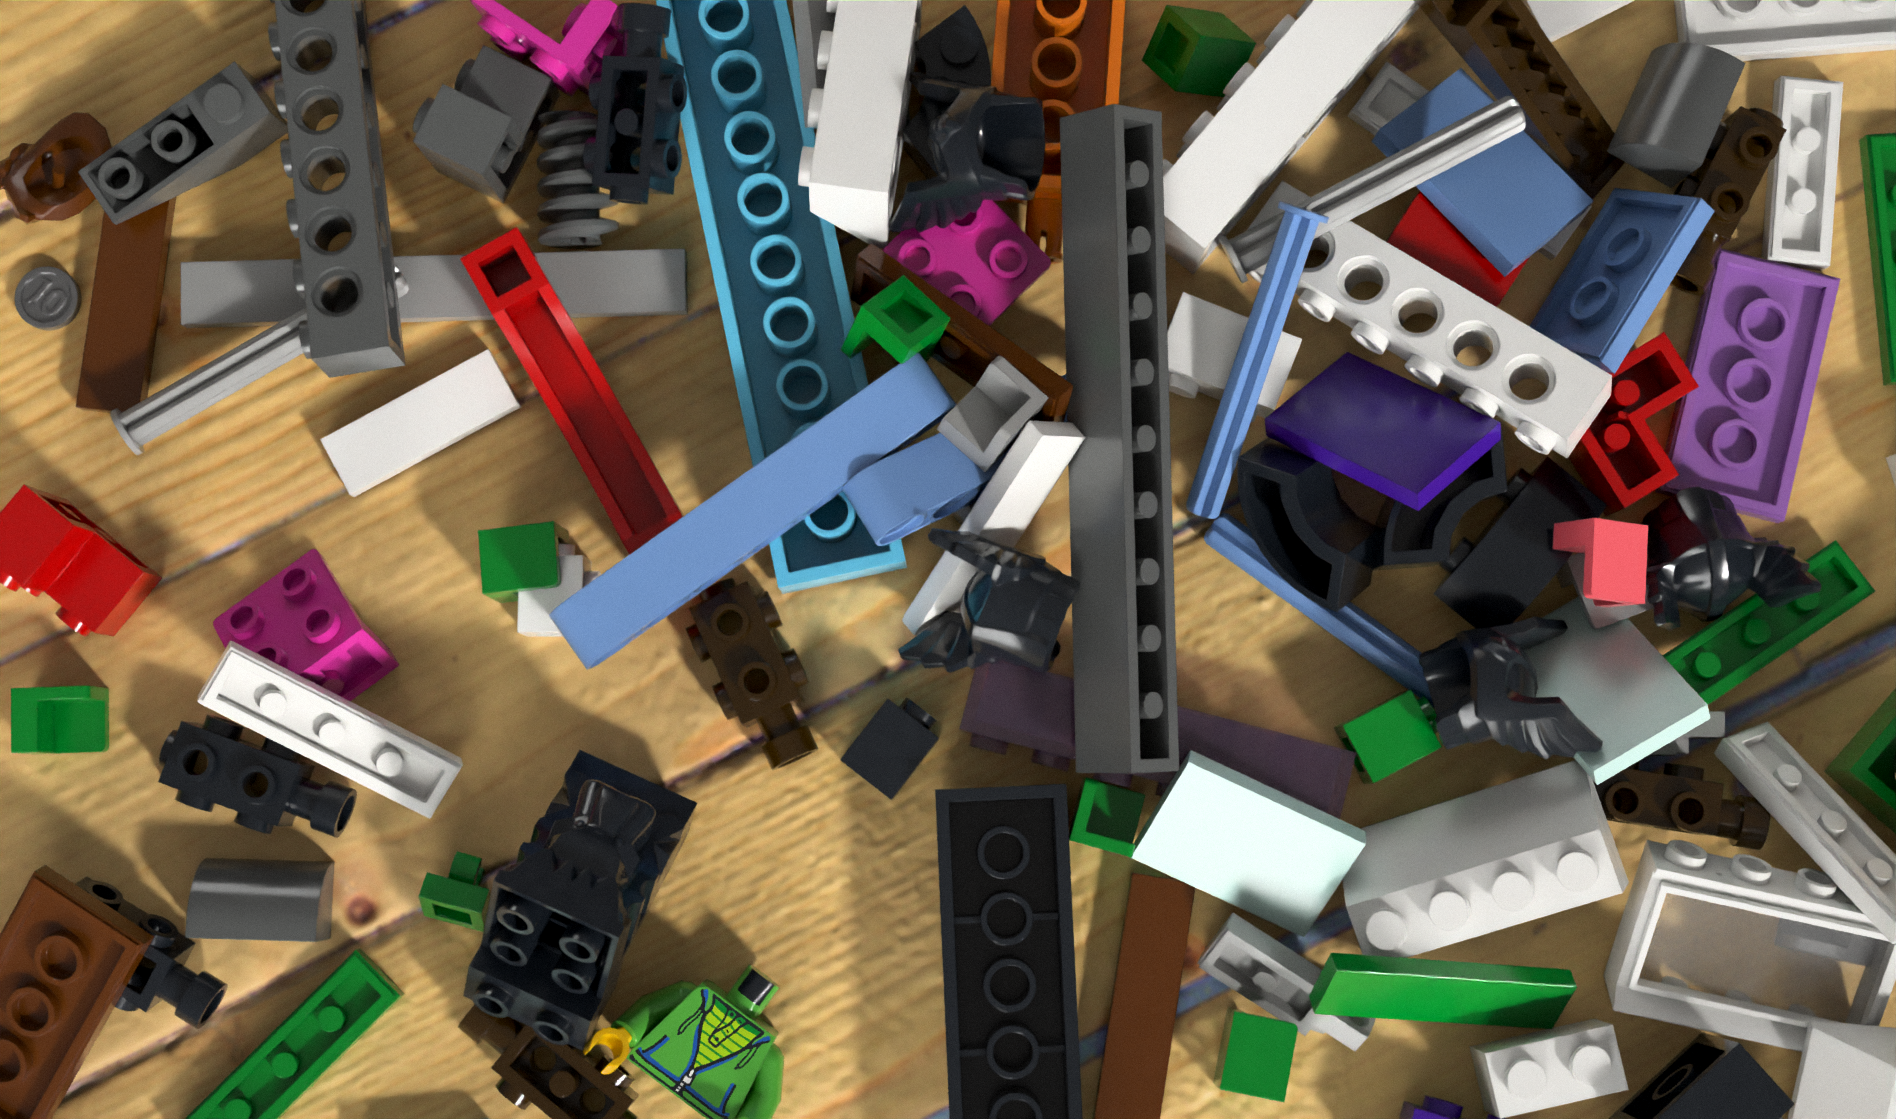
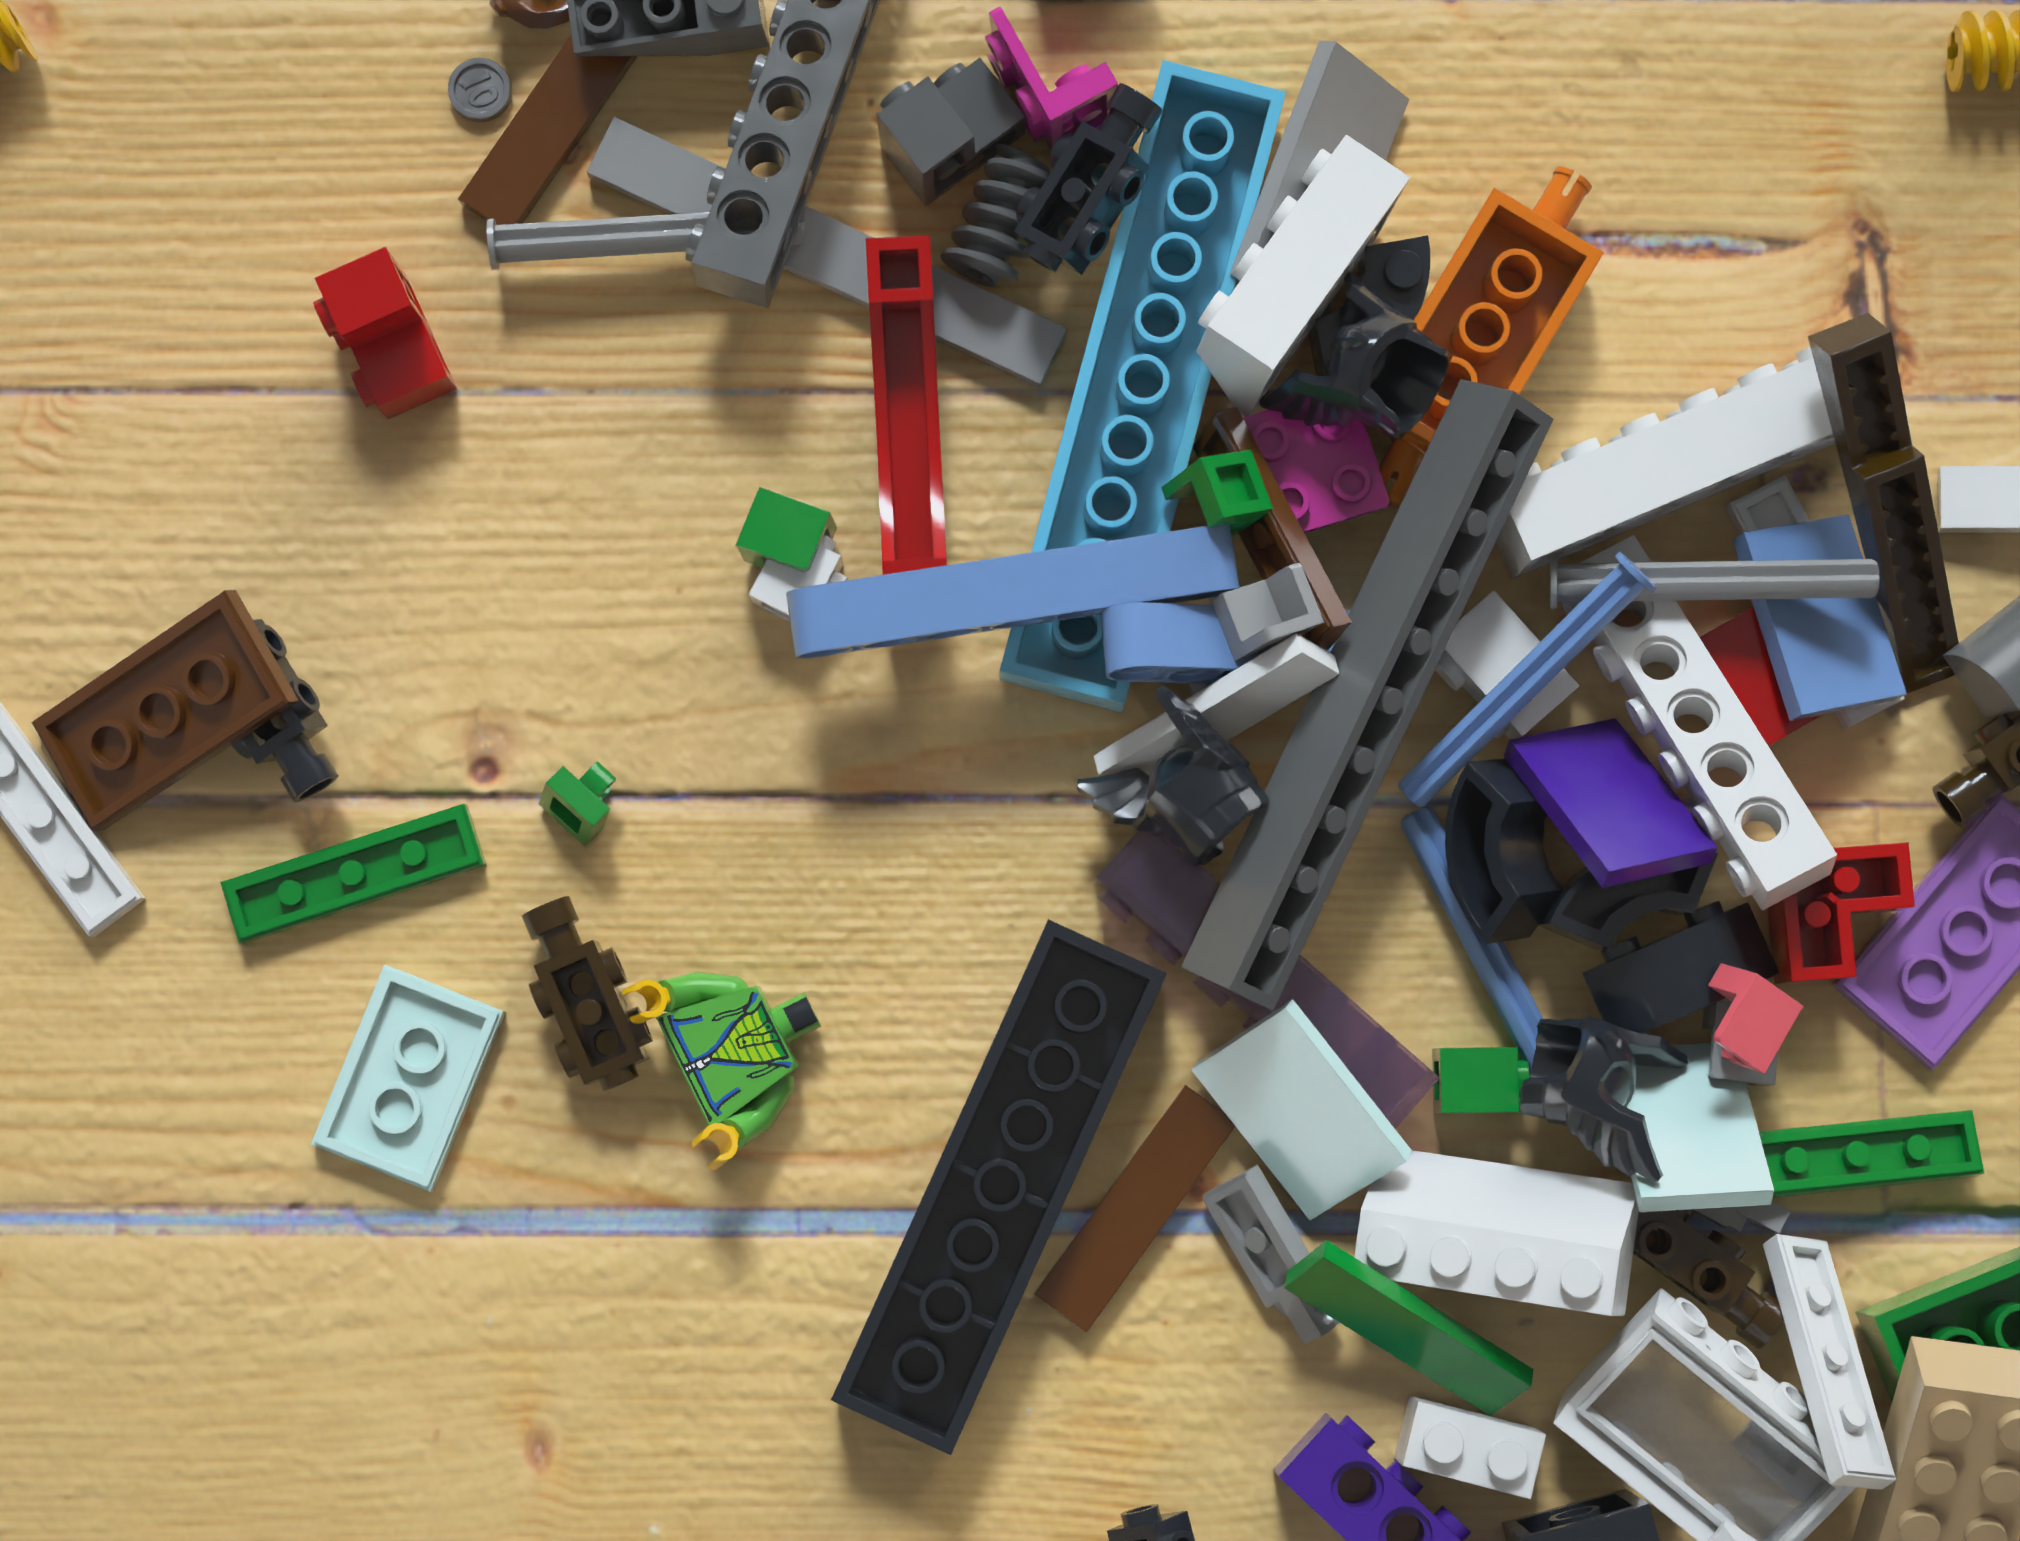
camera: 25 degrees right, 0 degrees up
green panel [11,686,109,754] -> none
black brick [158,714,357,838] -> none
dark grey brick [185,858,335,942] -> none
white tile [197,640,463,819] -> none
dark pink bracket [213,549,400,701] -> none
white tile [320,349,521,497] -> none
black brick [463,750,697,1051] -> none
dark brown brick [686,578,819,770] -> none
black brick [840,697,939,800] -> none
green panel [1069,777,1146,857] -> none
green panel [1141,5,1256,97] -> none
green panel [1213,1007,1298,1102] -> none
medium blue tile [1529,188,1714,374] -> none
black helmet [1640,486,1822,631] -> none

